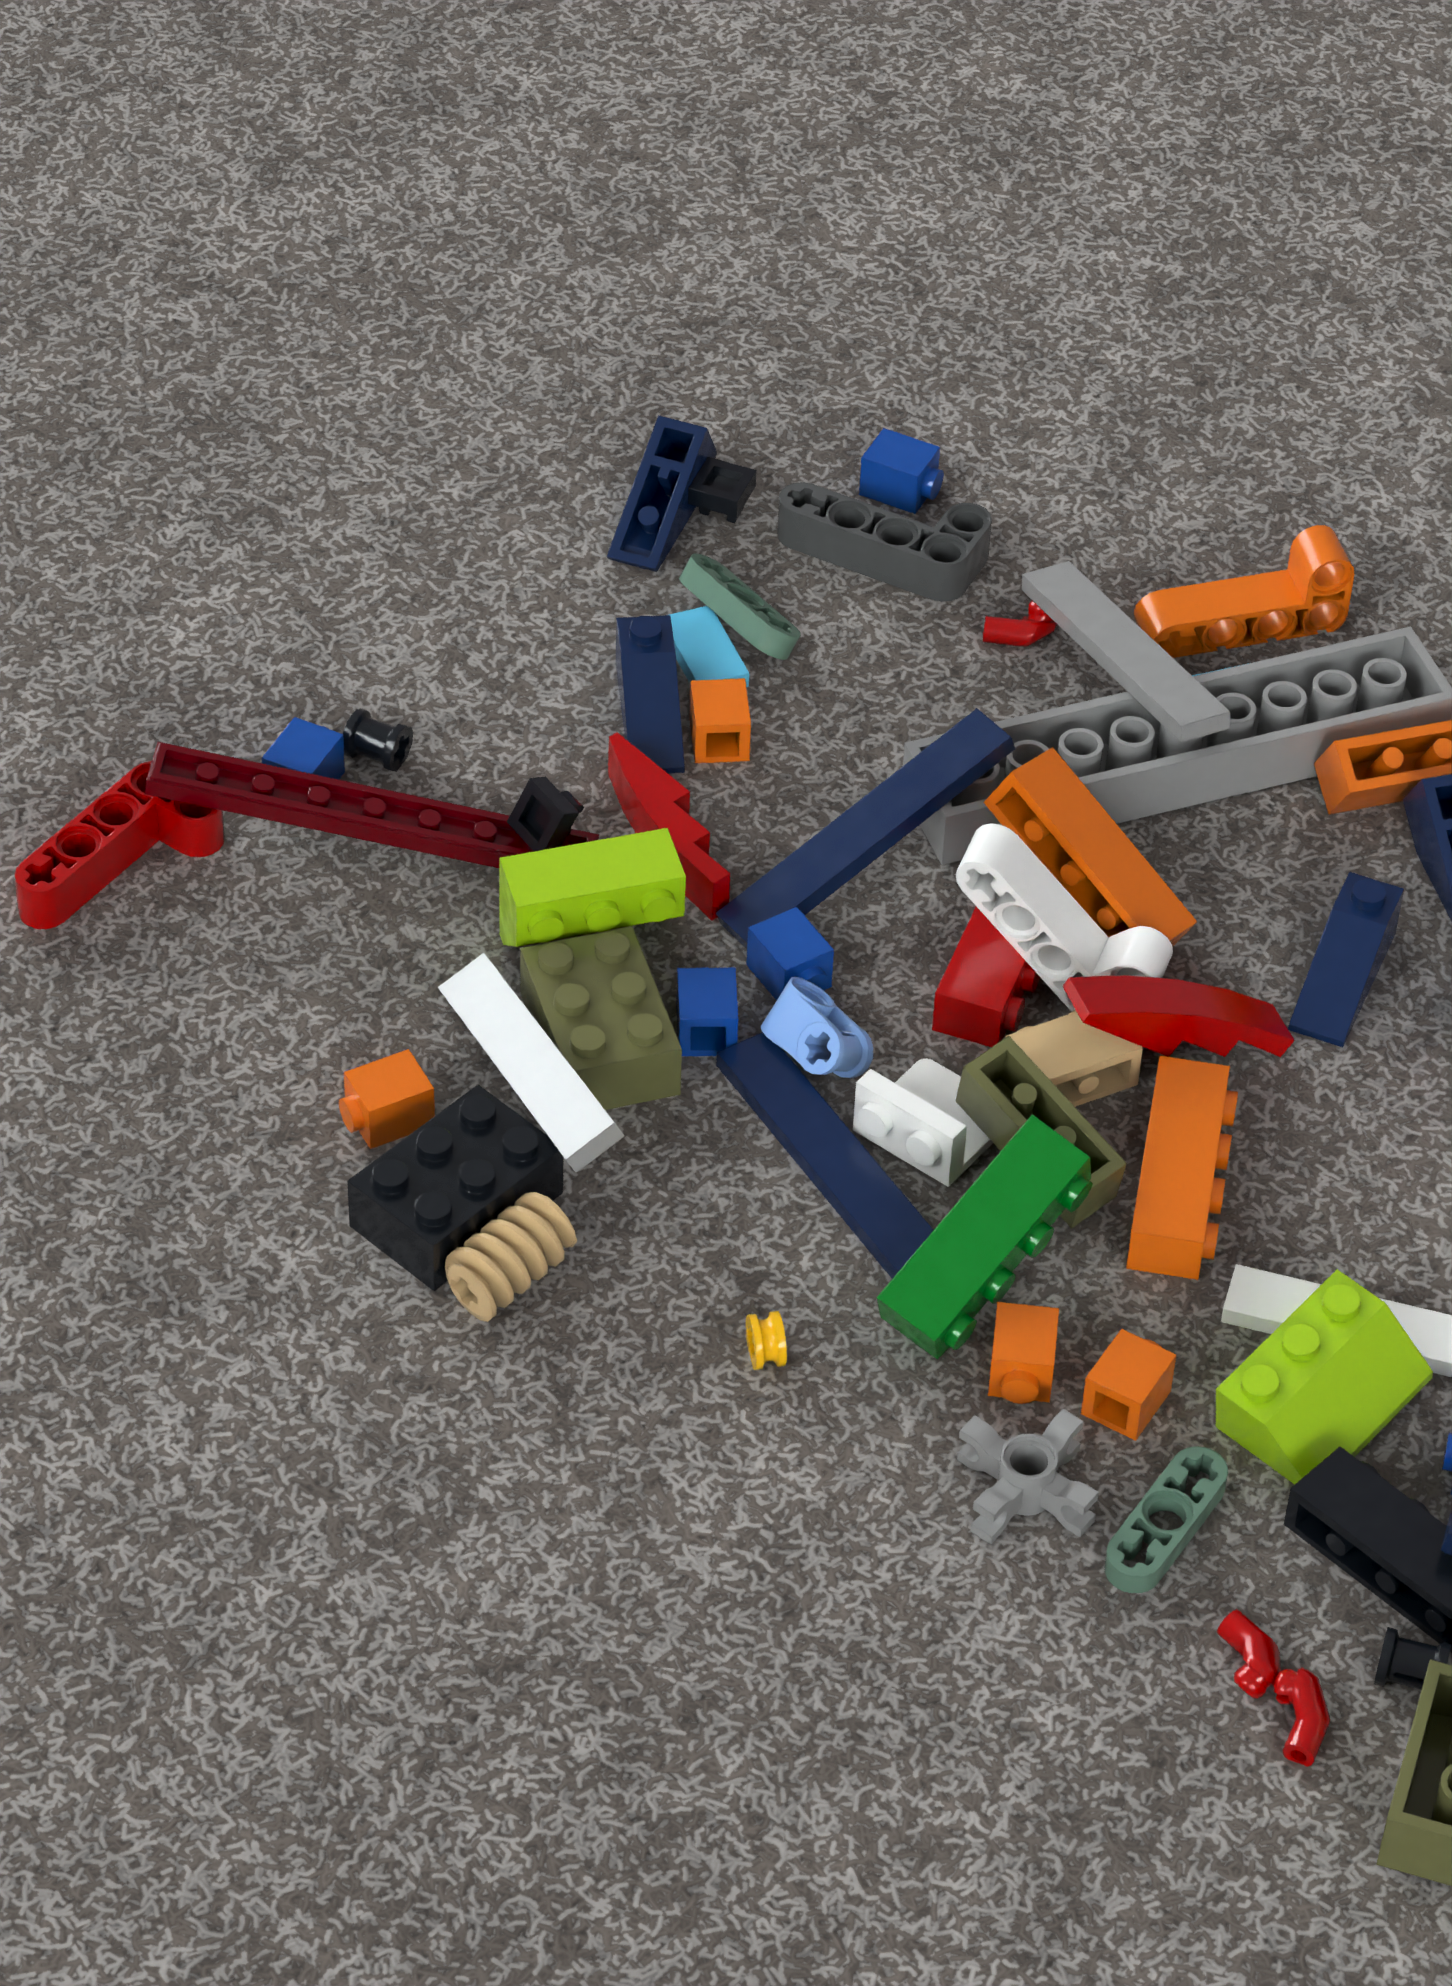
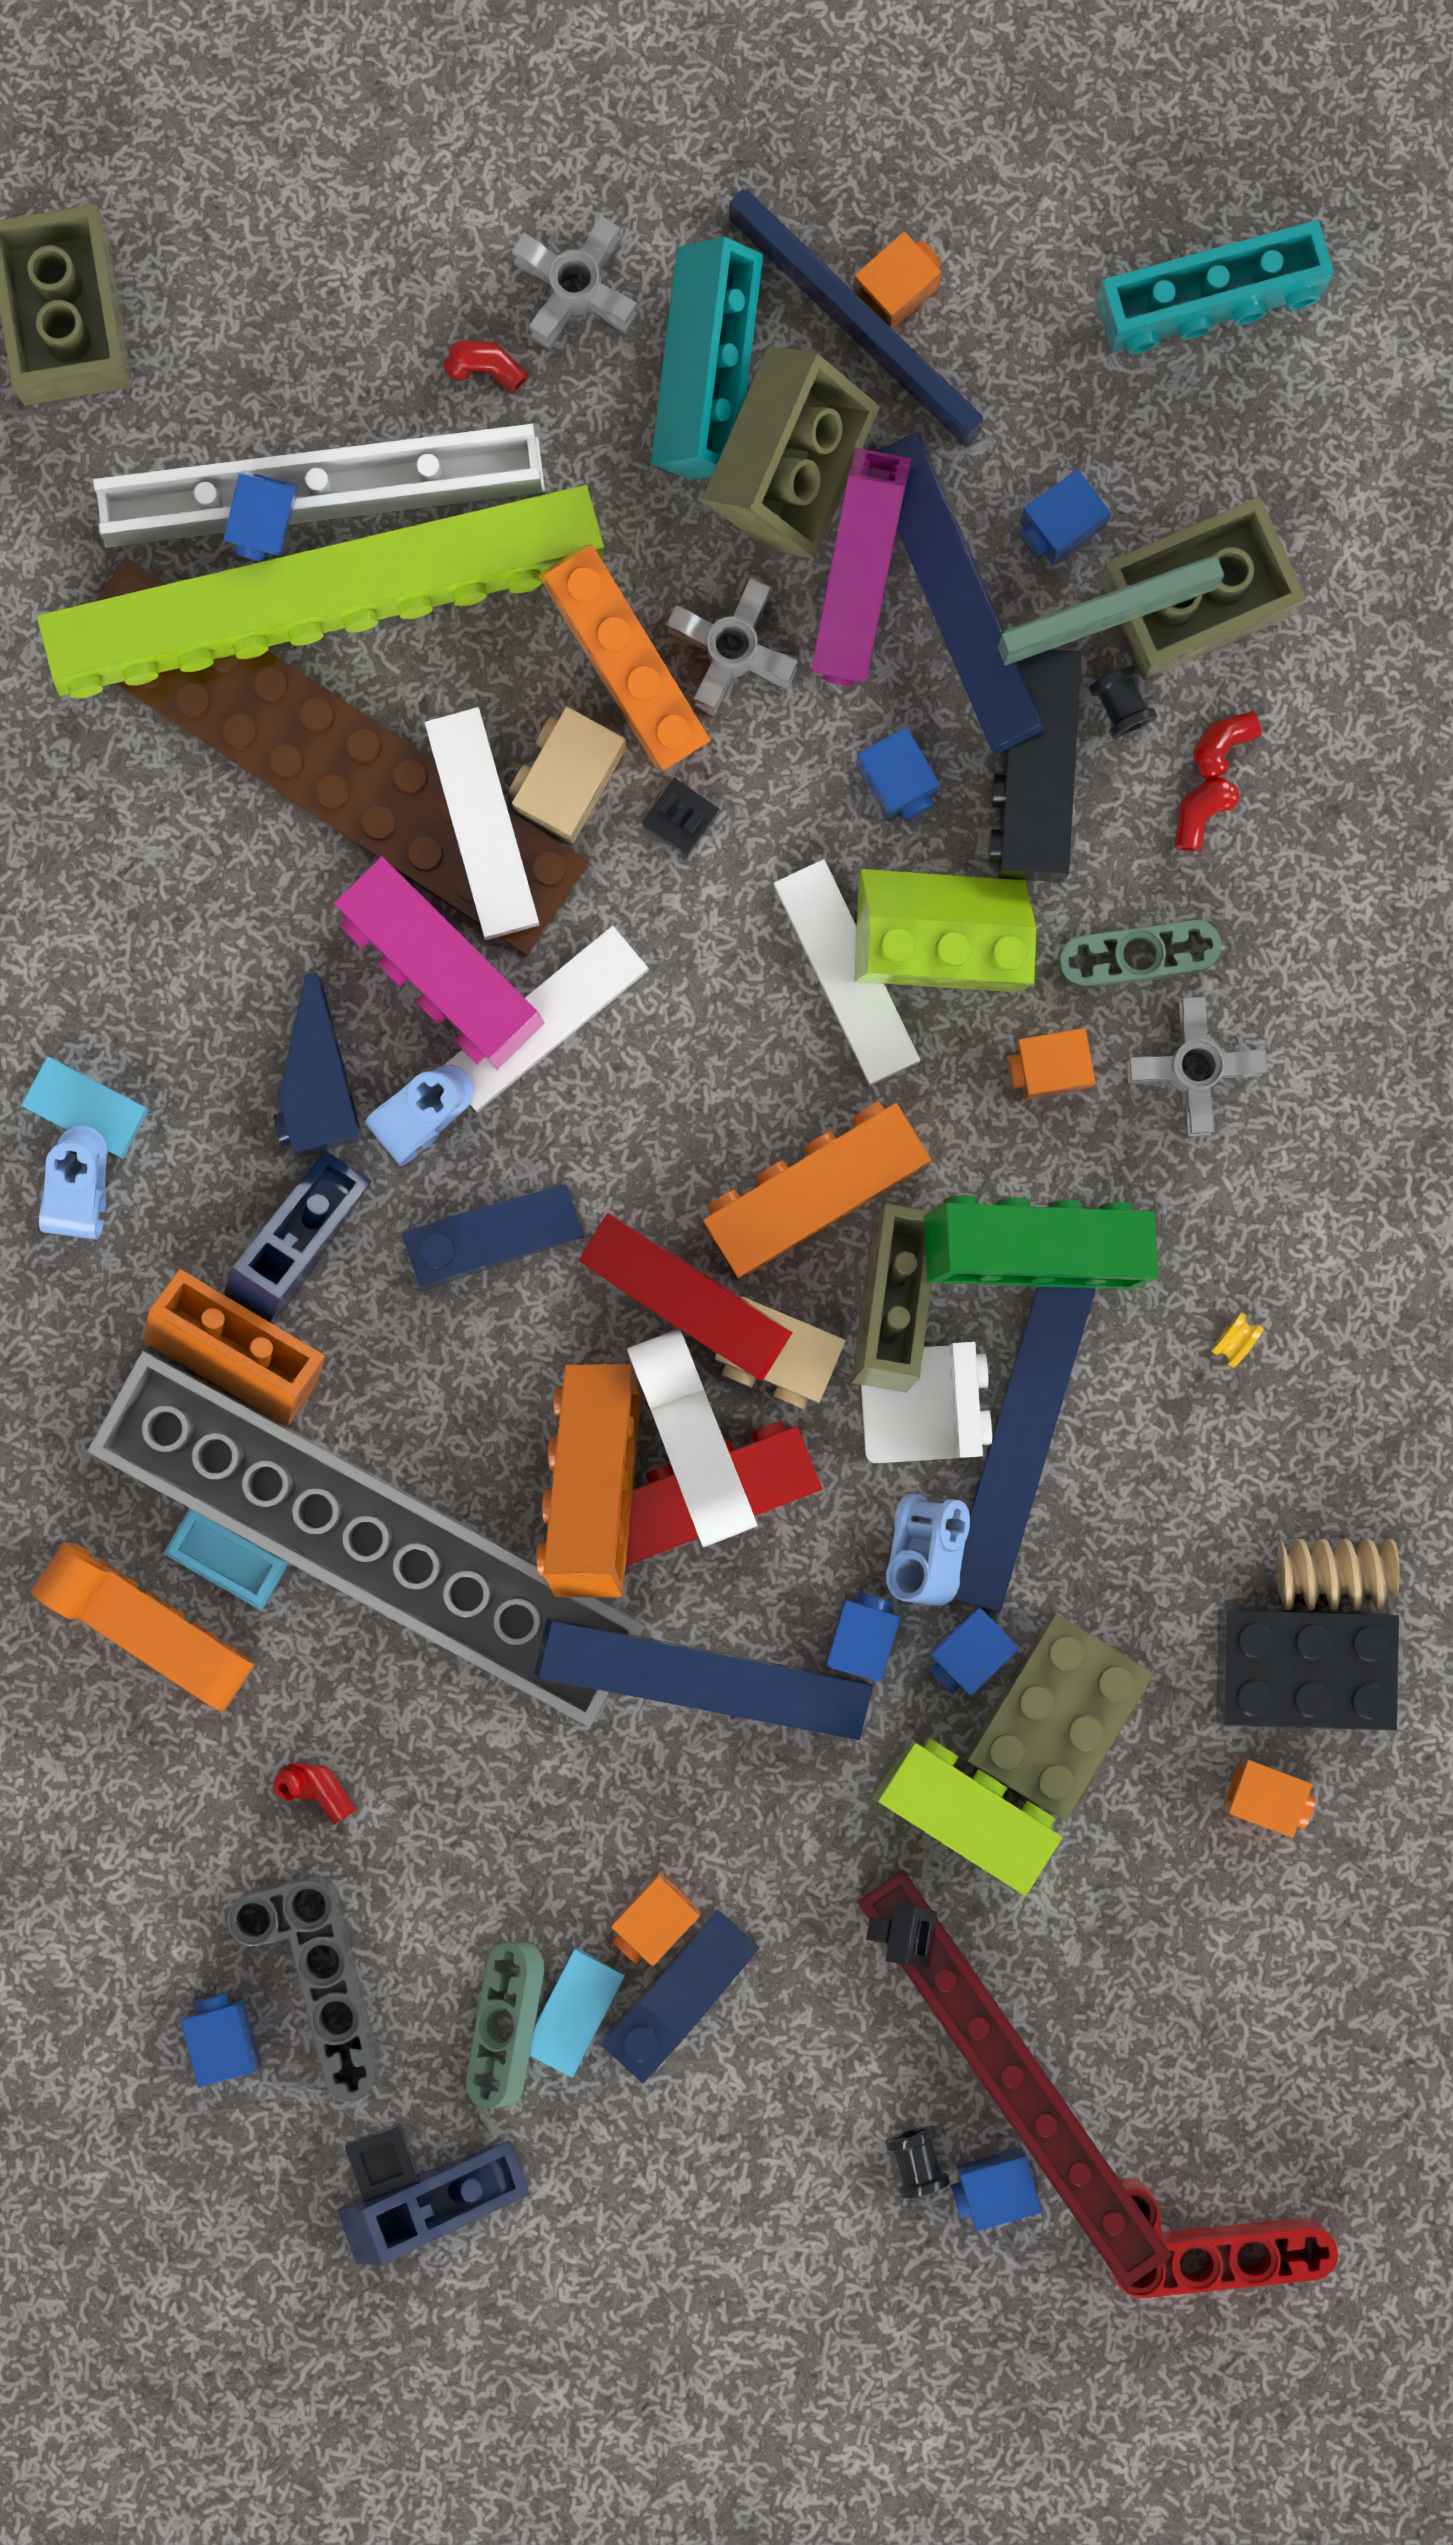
camera: 130 degrees left, 40 degrees up
tile [438,953,625,1173] -> none
red slope [608,732,730,921] -> none
orange brick [988,1302,1059,1404] -> none
light grey tile [1022,561,1230,743] -> none

